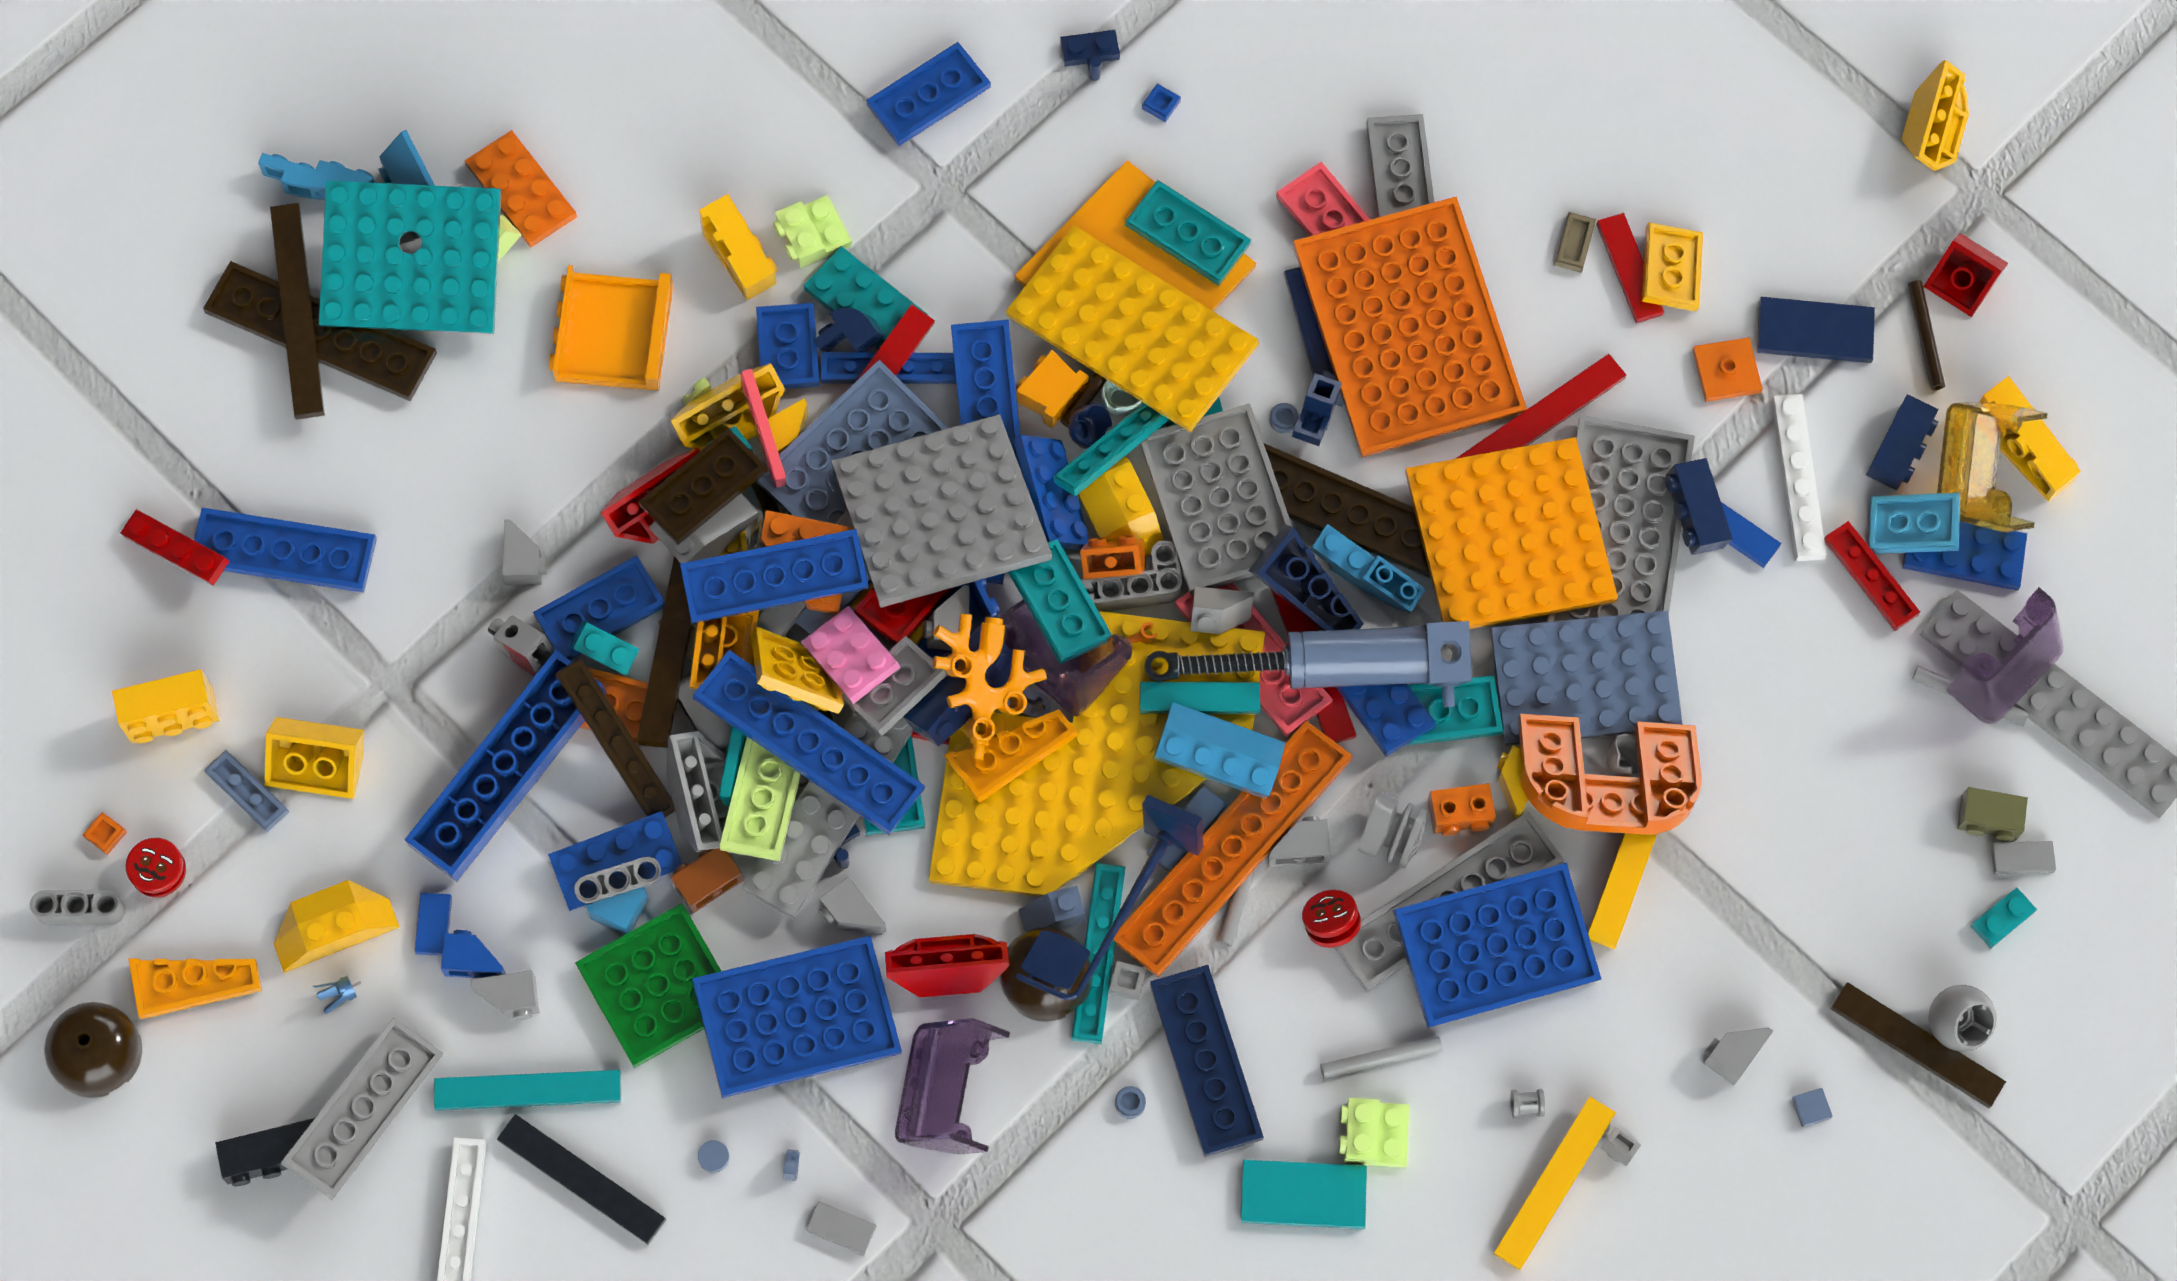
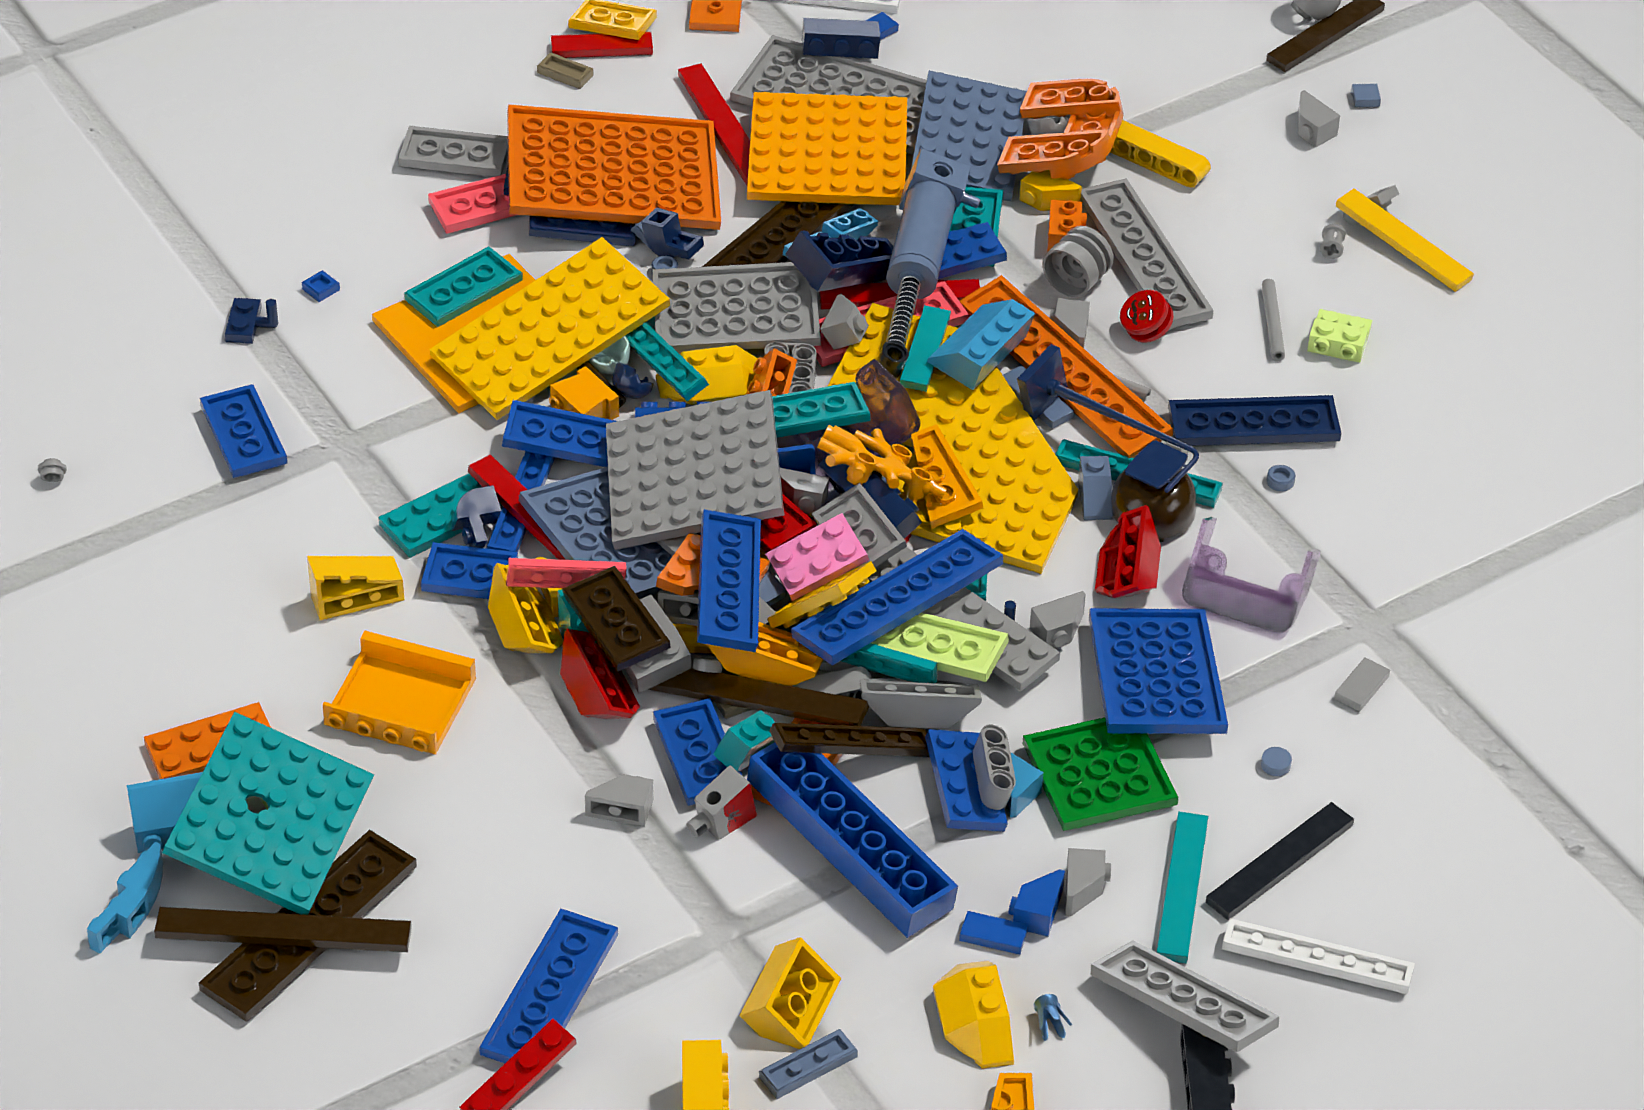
camera: 75 degrees left, 25 degrees down
dark orange brick [671,848,743,914] -> none
yellowish green tile [682,378,711,406] -> none
yellowish green plate [773,195,852,268] -> none
sand blue tile [783,1149,800,1181] -> none
orange hand [1115,622,1157,649] -> none
teal tile [1241,1160,1367,1229] -> none
blue plate [1393,863,1602,1028] -> none

